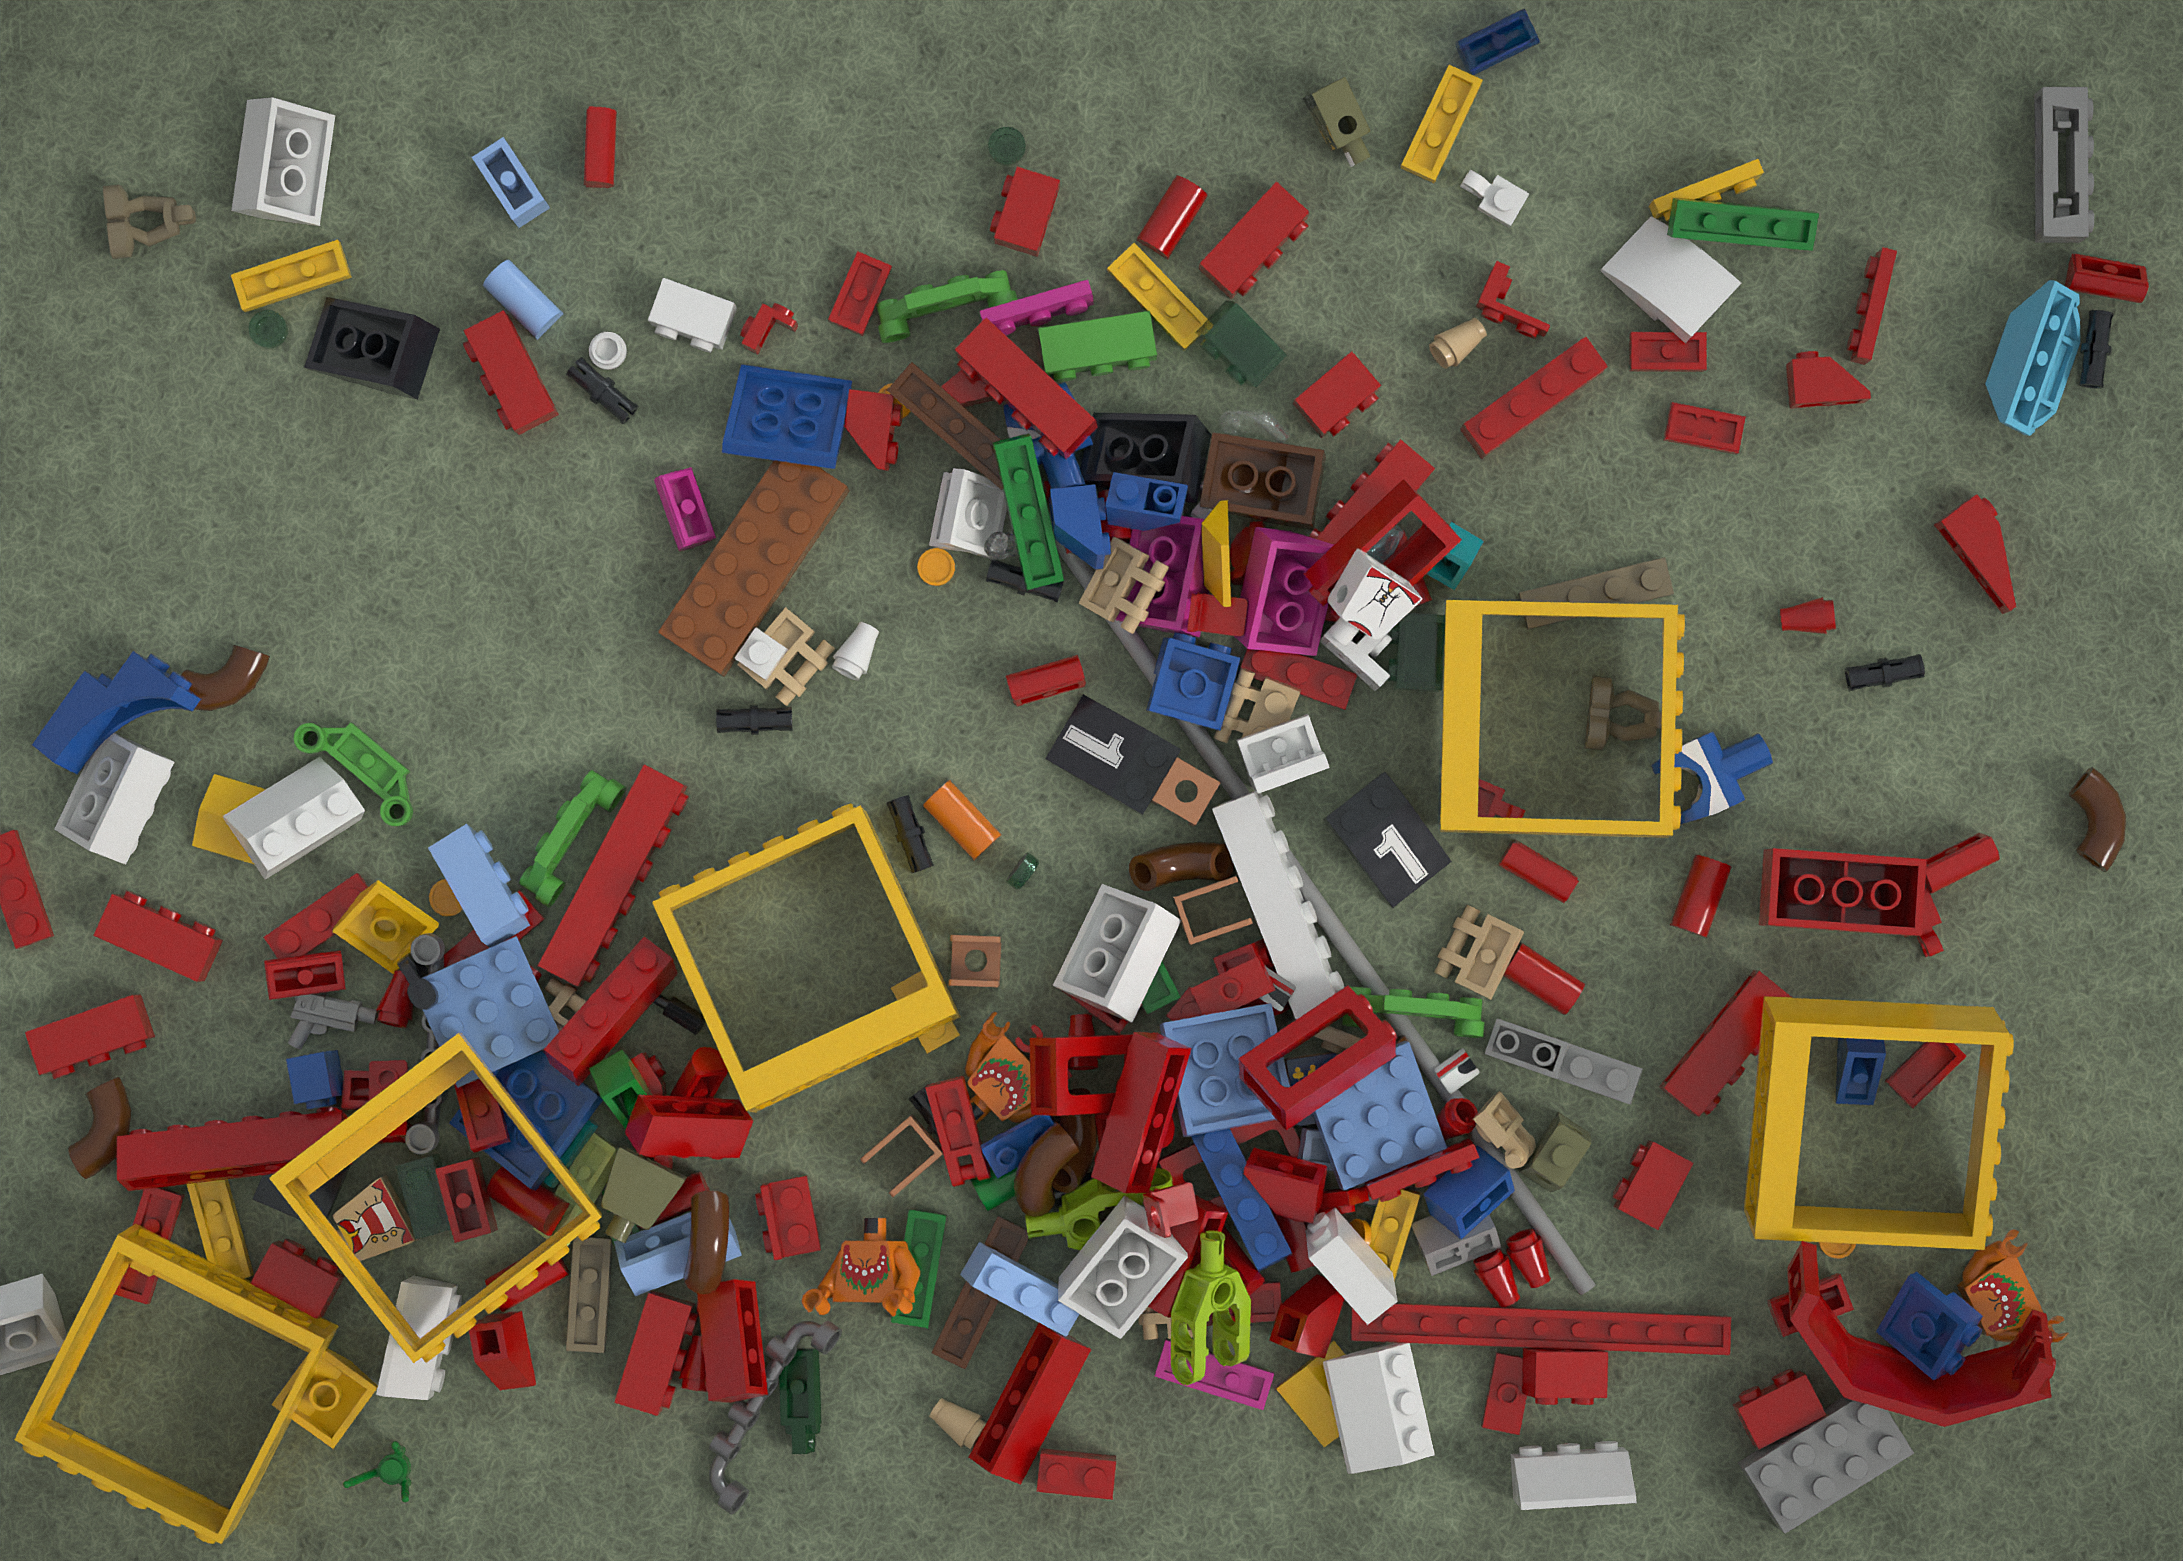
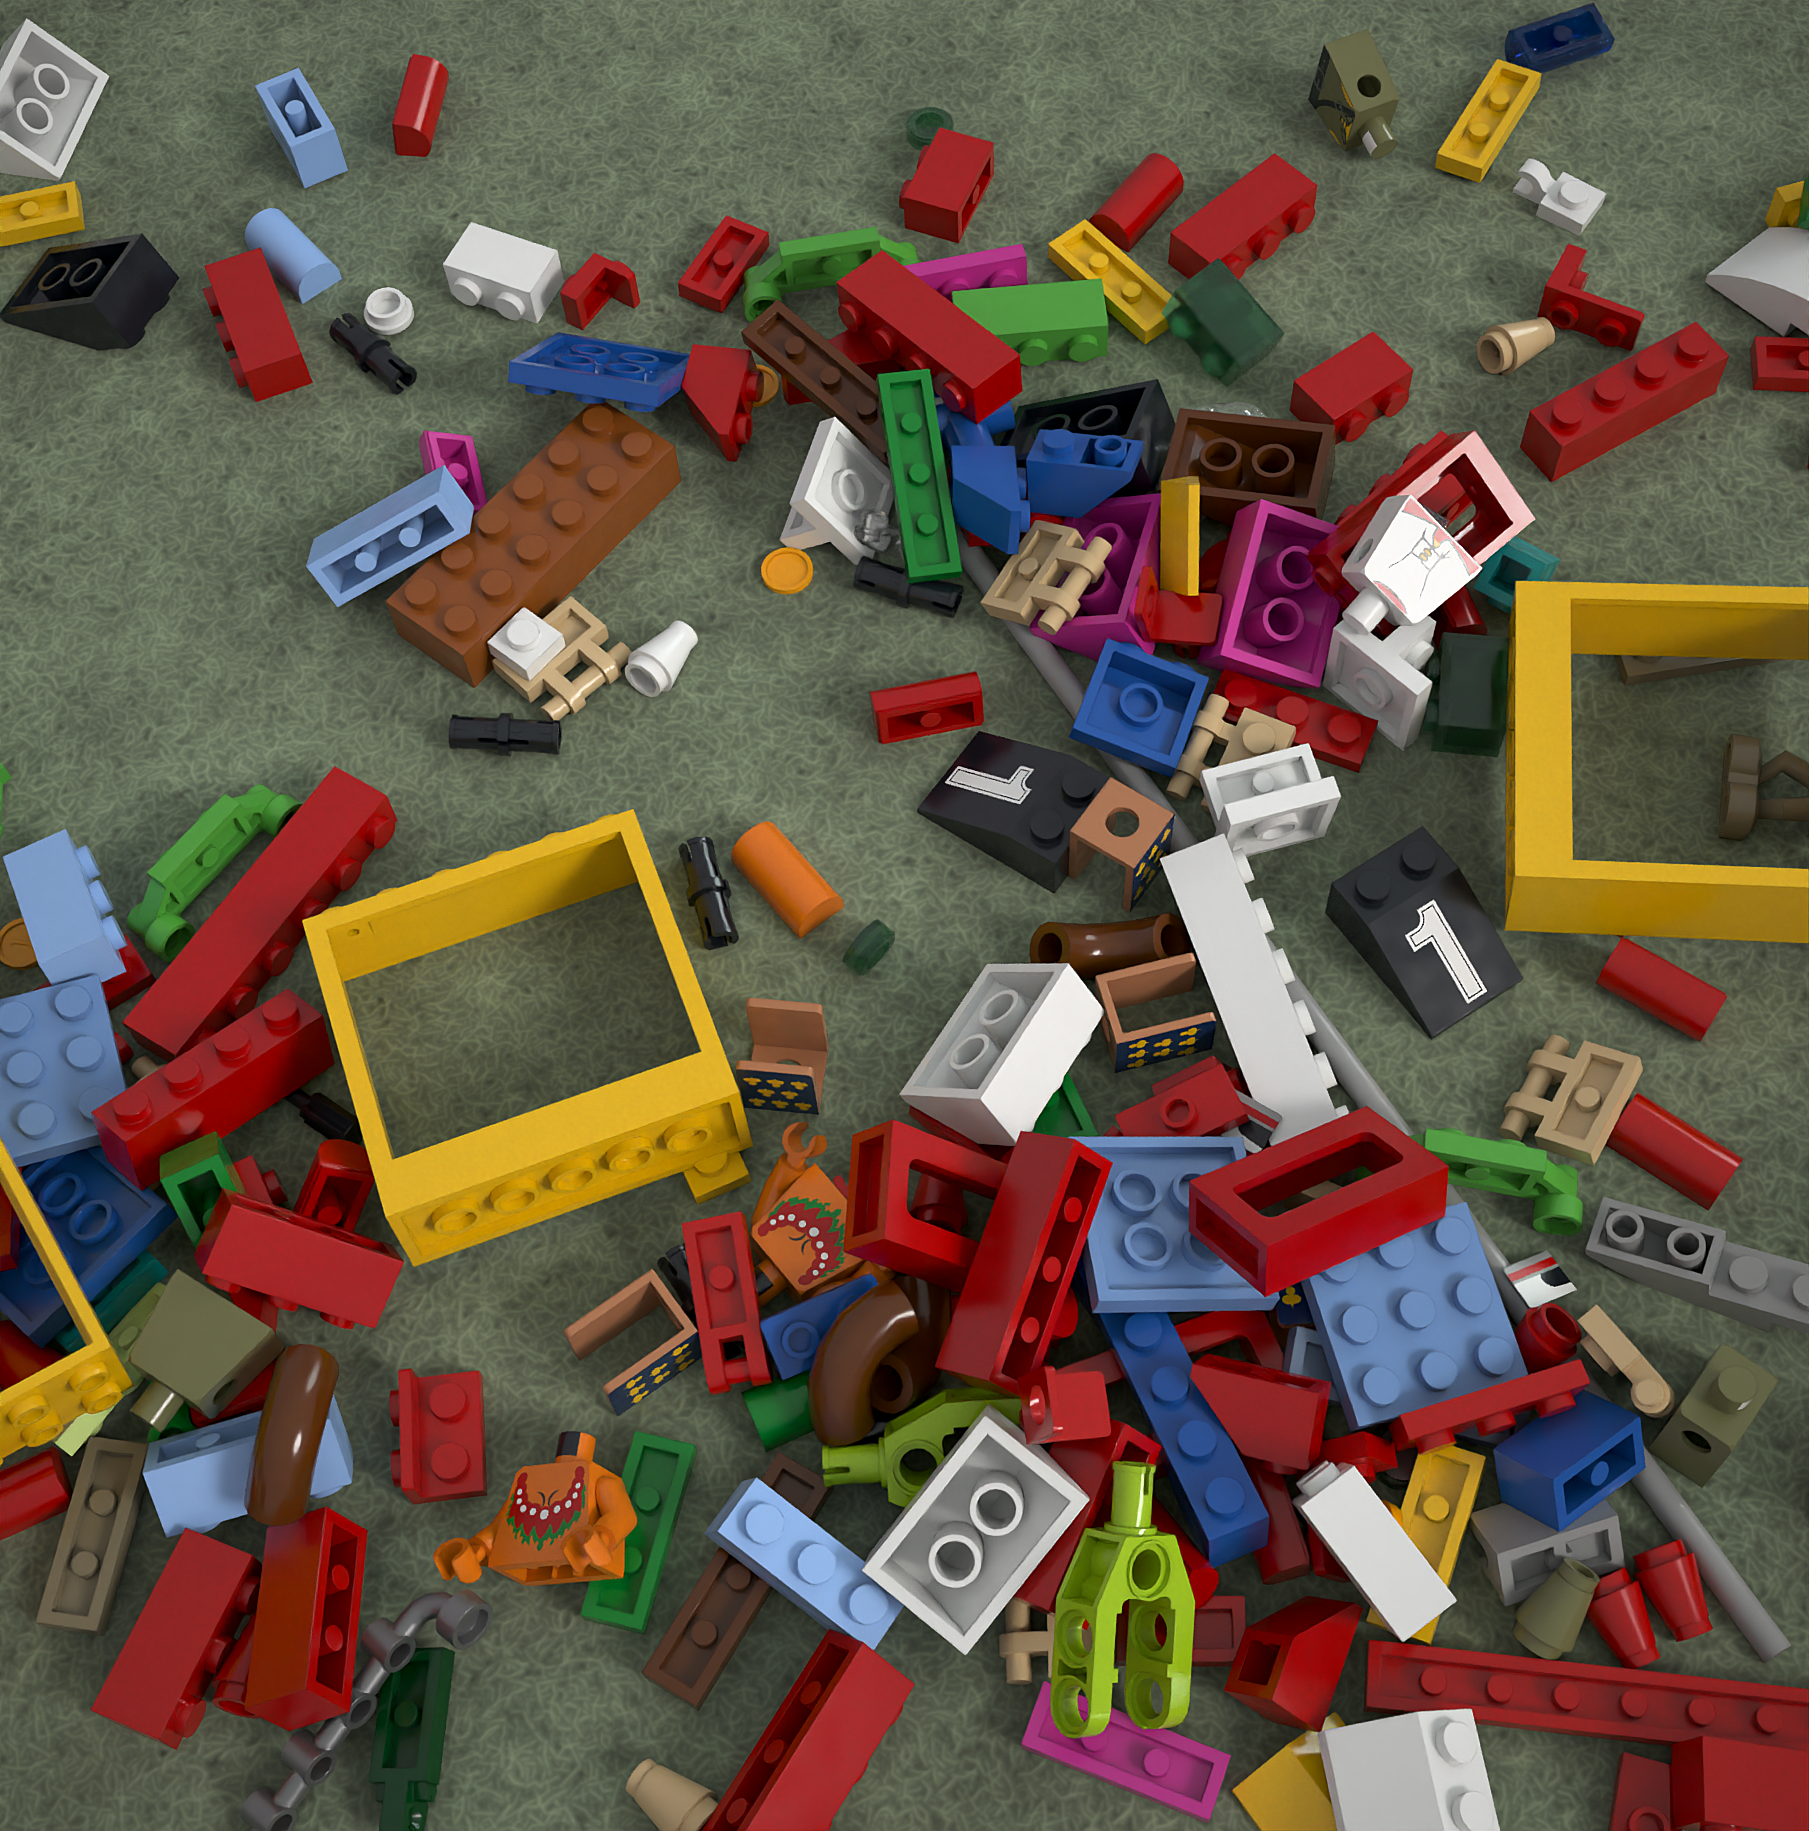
camera: 10 degrees right, 25 degrees down
none -> light blue brick [306,465,474,607]
none -> olive cone [1512,1557,1600,1661]

